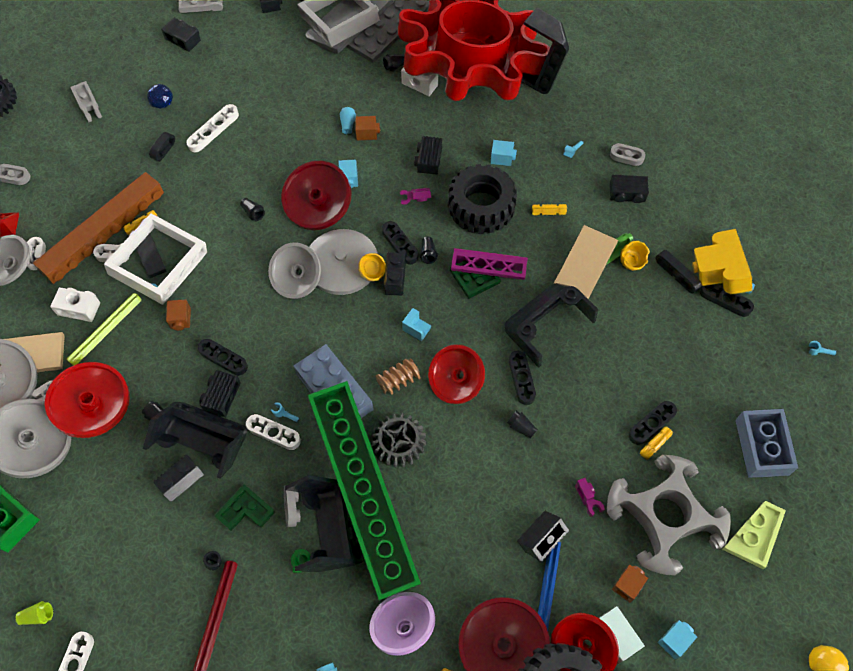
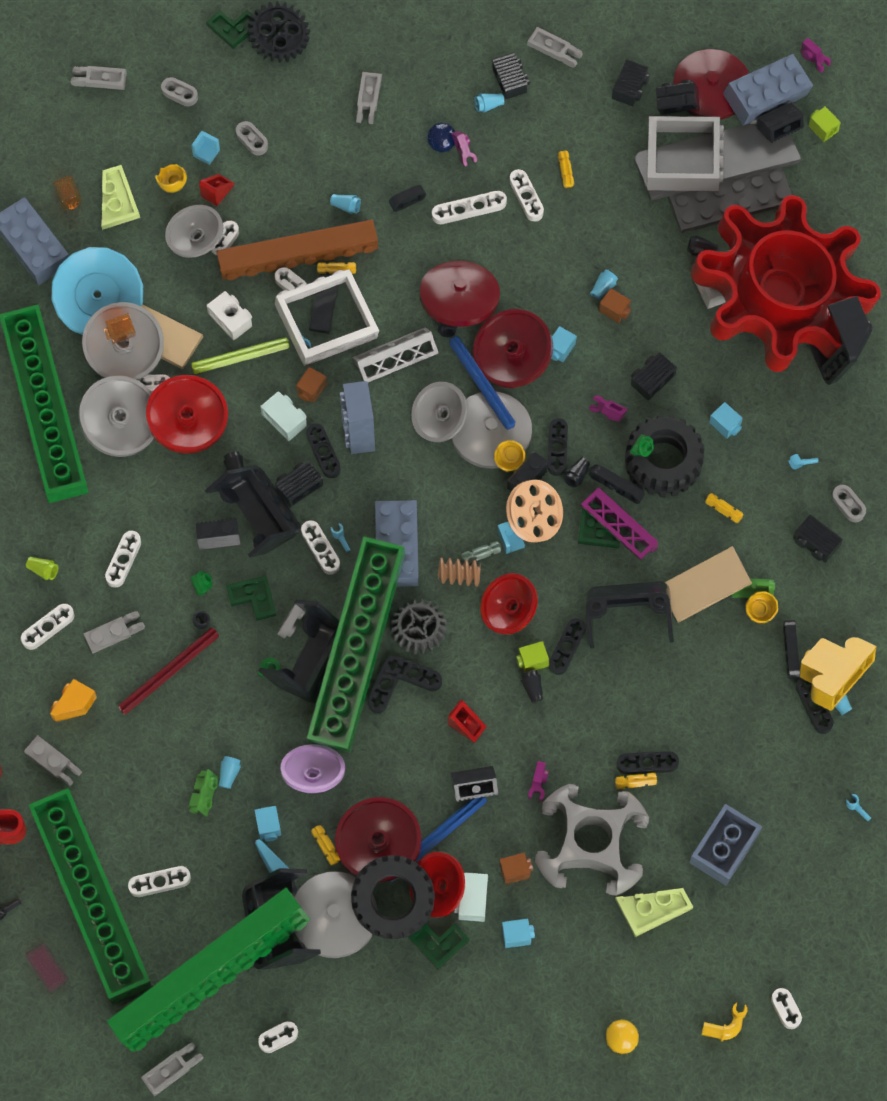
camera: 35 degrees right, 5 degrees up
none -> light grey hinge [84,611,145,654]
none -> white beam [105,531,141,588]
none -> green plate [190,571,212,596]
none -> light aqua brick [260,391,307,441]
none -> medium azure cone [330,194,361,214]
none -> sand blue brick [340,381,375,454]
none -> light grey fence [352,327,438,382]
none -> black beam [368,656,442,713]
none -> dark red dish [420,261,500,327]
none -> red slope [448,700,487,743]
none -> blue axle [449,336,516,430]
none -> magenta plate [451,131,477,166]
none -> sand green axle [461,541,501,564]
none -> medium azure cone [474,93,504,113]
none -> light nougat wedge [506,480,563,542]
none -> white beam [510,169,544,221]
none -> lime brick [516,641,549,673]
none -> yellow axle [558,150,574,188]
none -> black beam [589,464,645,504]
none -> green plate [630,434,654,457]

